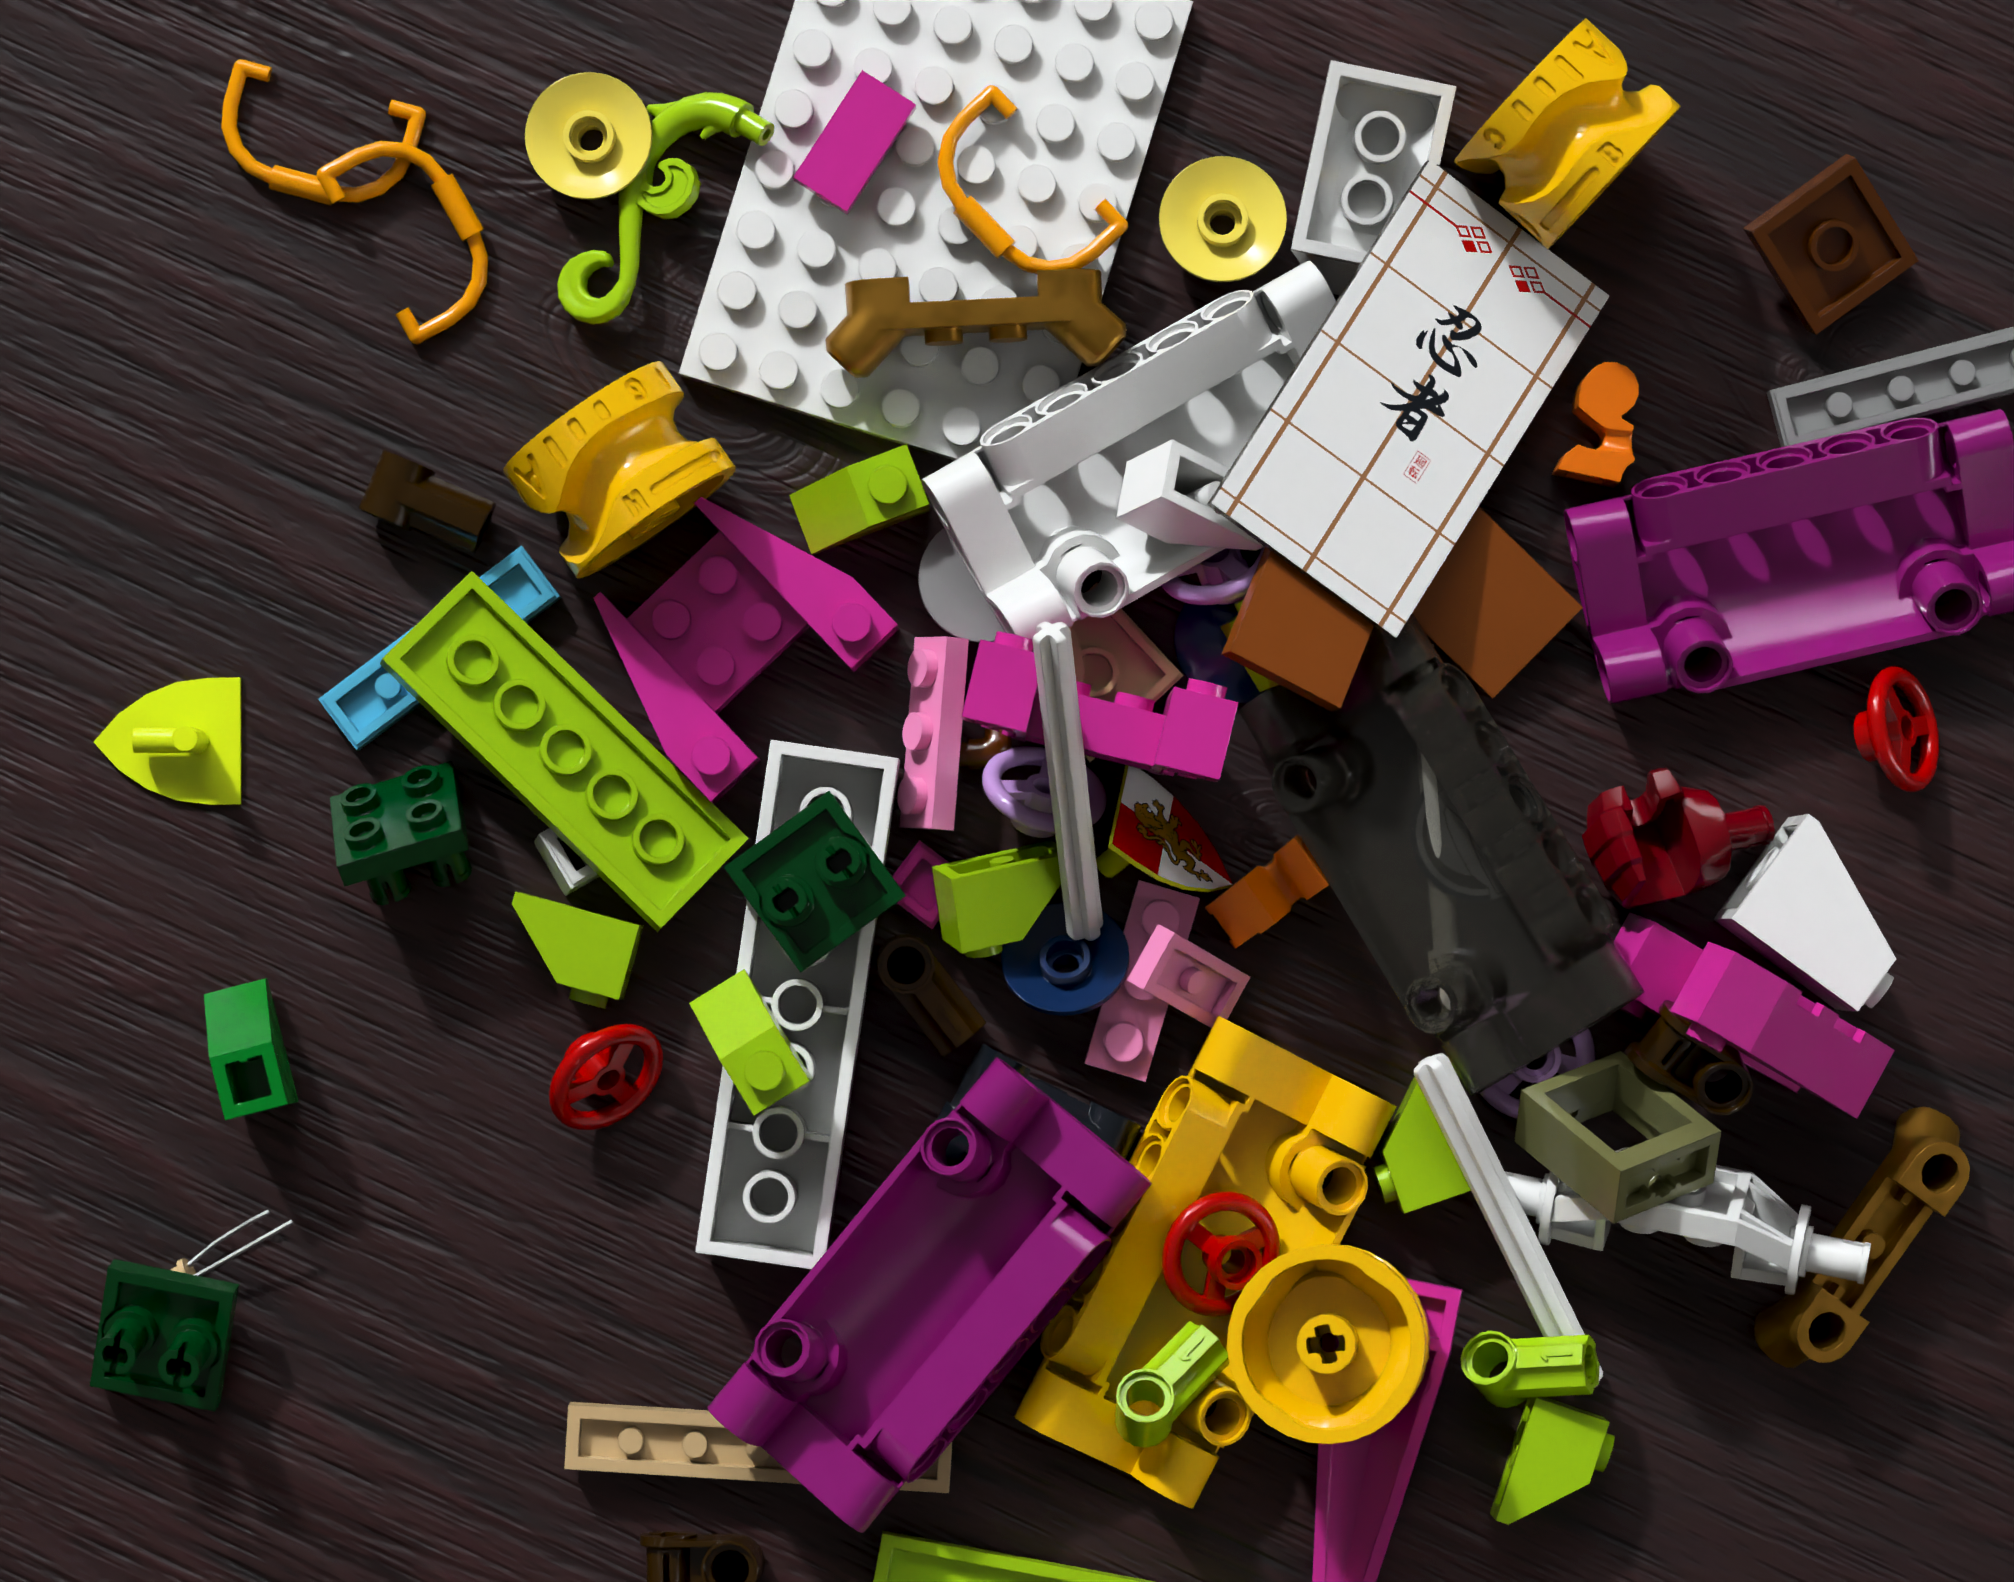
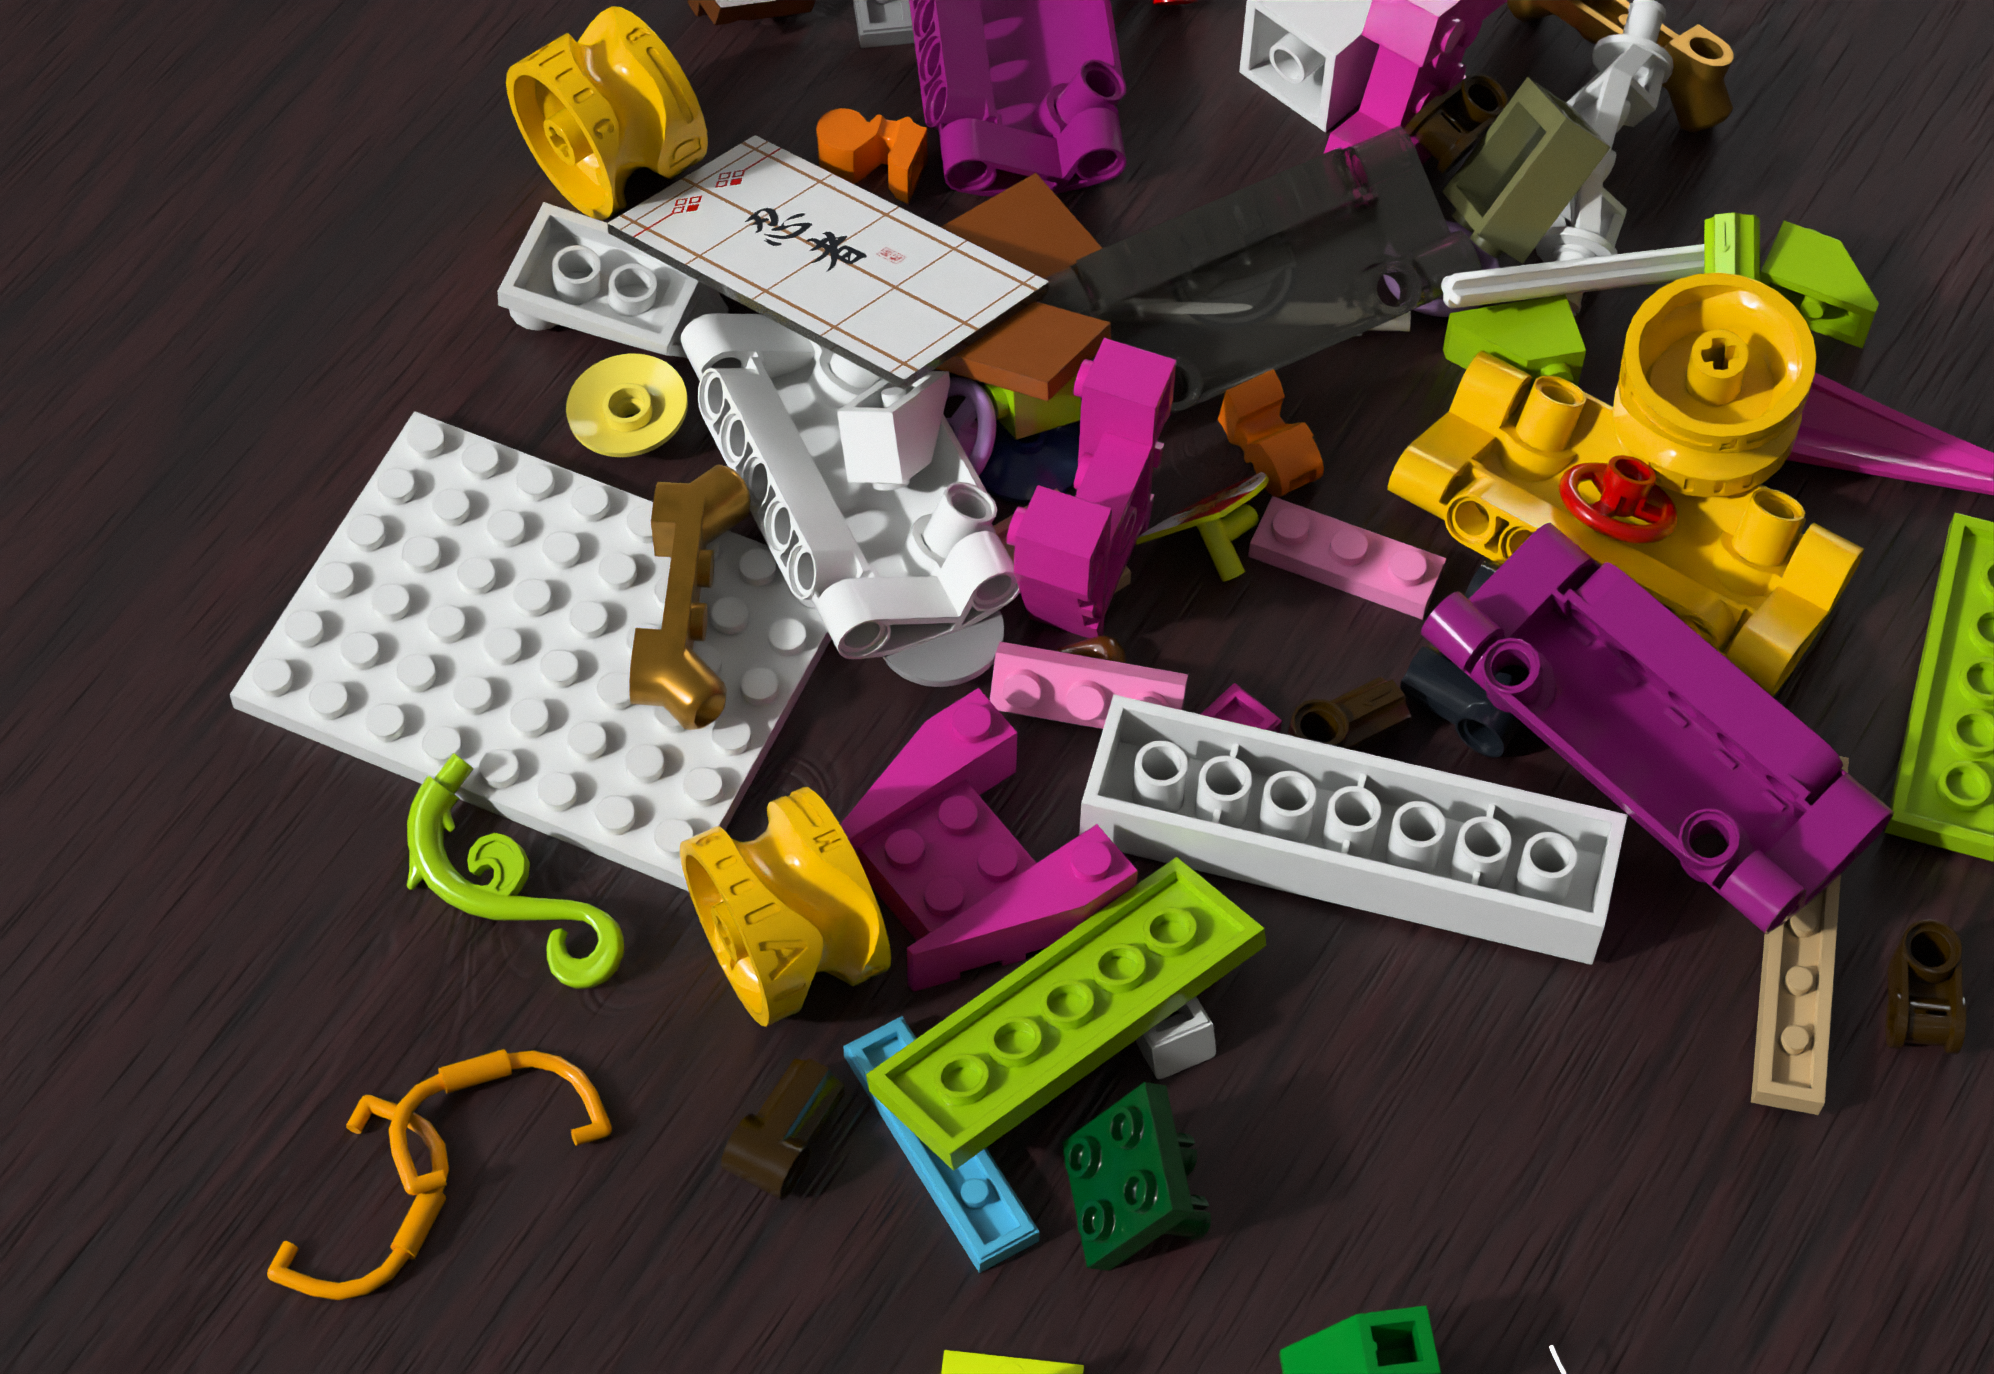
camera: 85 degrees left, 30 degrees down
lime slope [512,892,644,1009] -> none
light yellow dish [525,72,652,200] -> none
red piece [549,1024,663,1130] -> none
lime slope [689,969,813,1116] -> none
dark green plate [724,791,906,973] -> none
lime slope [789,444,931,555] -> none
dark pink tile [793,70,916,215] -> none
lime slope [932,840,1061,958] -> none
light orange piece [937,85,1128,274] -> none
lavender piece [982,746,1107,838] -> none
dark blue dish [1001,902,1129,1016] -> none
white axle [1032,621,1103,941] -> none
lime piece [1115,1321,1229,1448] -> none
bright pink plate [1127,924,1250,1028] -> none
dark red piece [1582,767,1775,909] -> none

